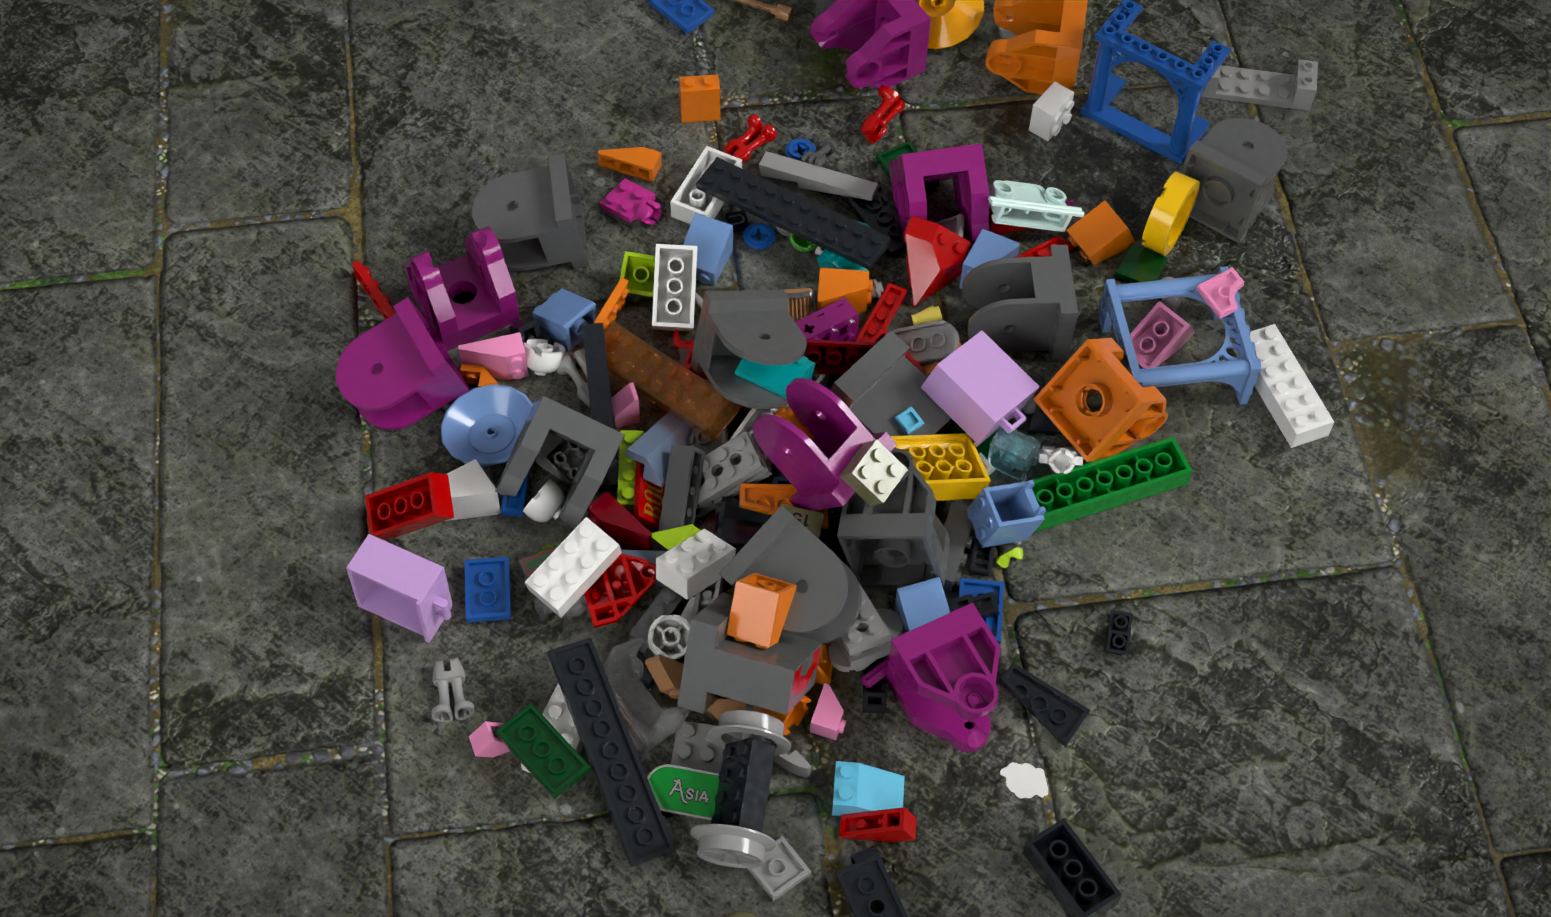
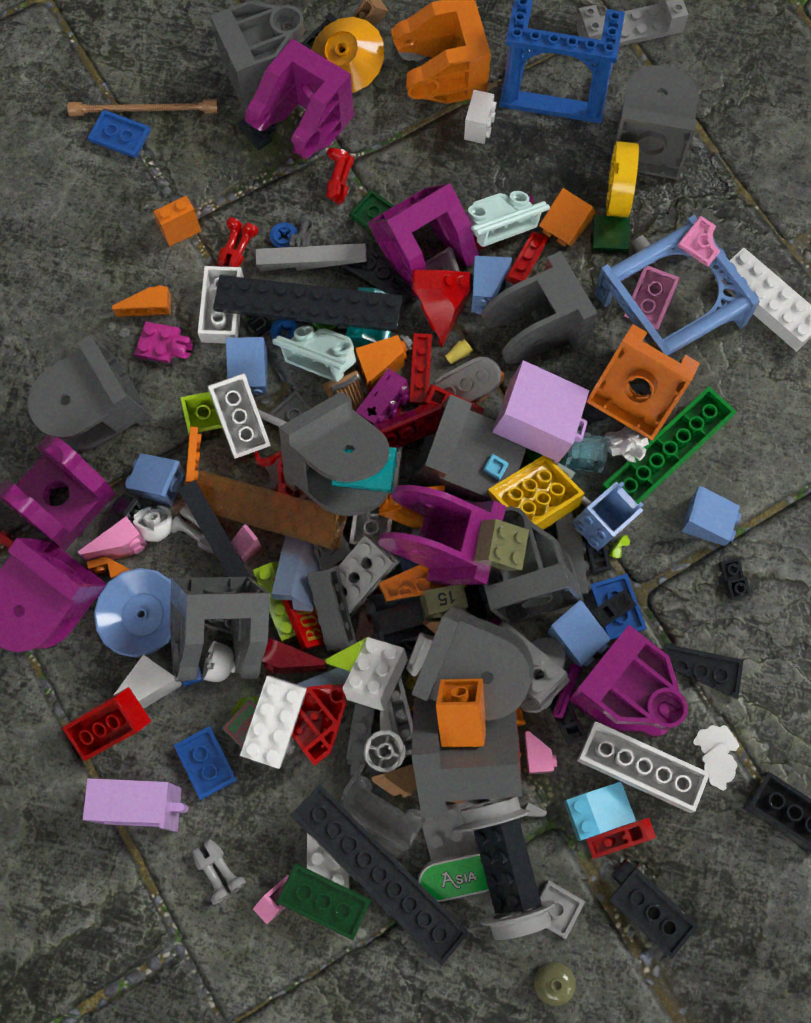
camera: 20 degrees left, 15 degrees up
none -> black hinge [237,118,277,151]
none -> light aqua brick [272,326,356,382]
none -> white brick [577,721,710,813]
none -> medium blue slope [681,486,741,546]
none -> white sticker [702,744,737,791]

